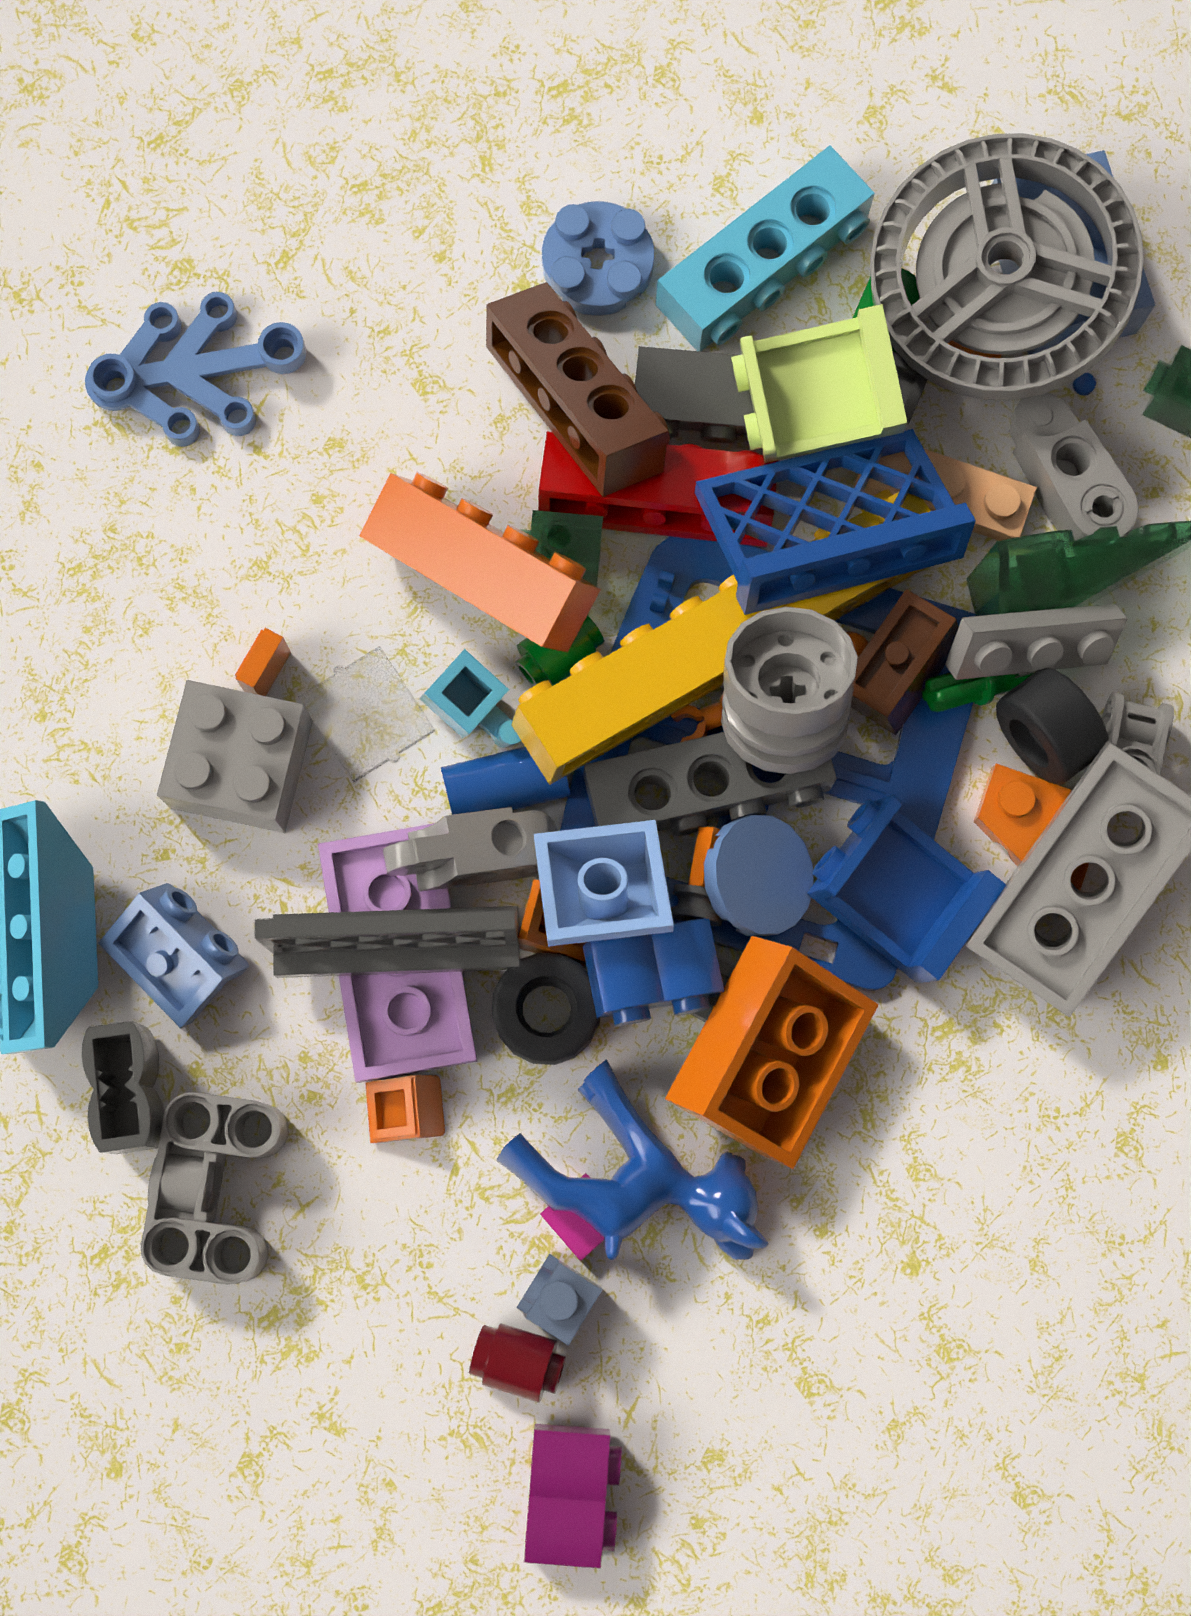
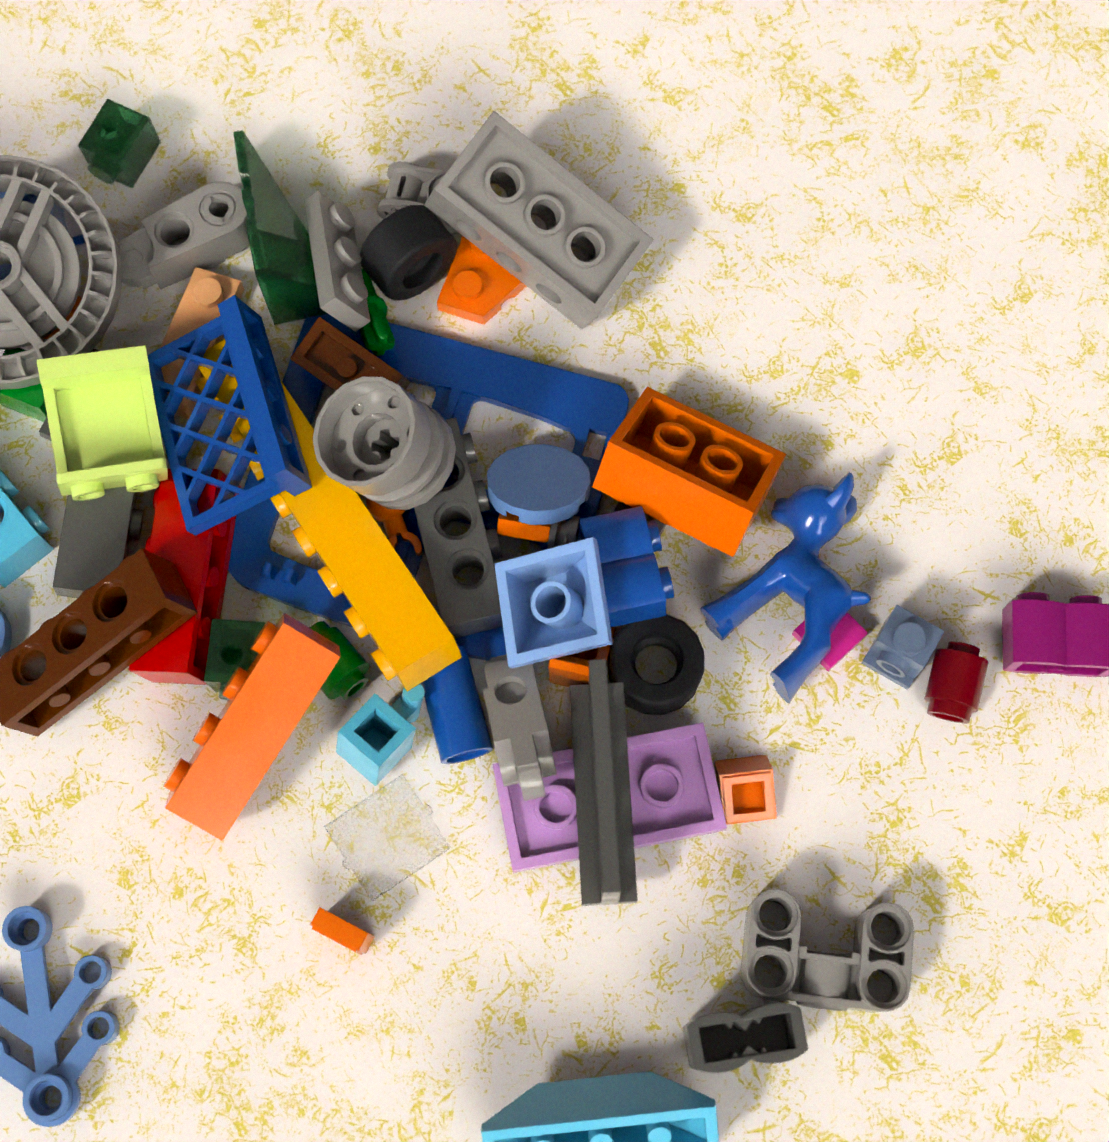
camera: 85 degrees left, 5 degrees down
medium blue bracket [98,883,249,1029] -> none
light grey brick [157,680,313,833] -> none
blue panel [807,794,1006,983] -> none

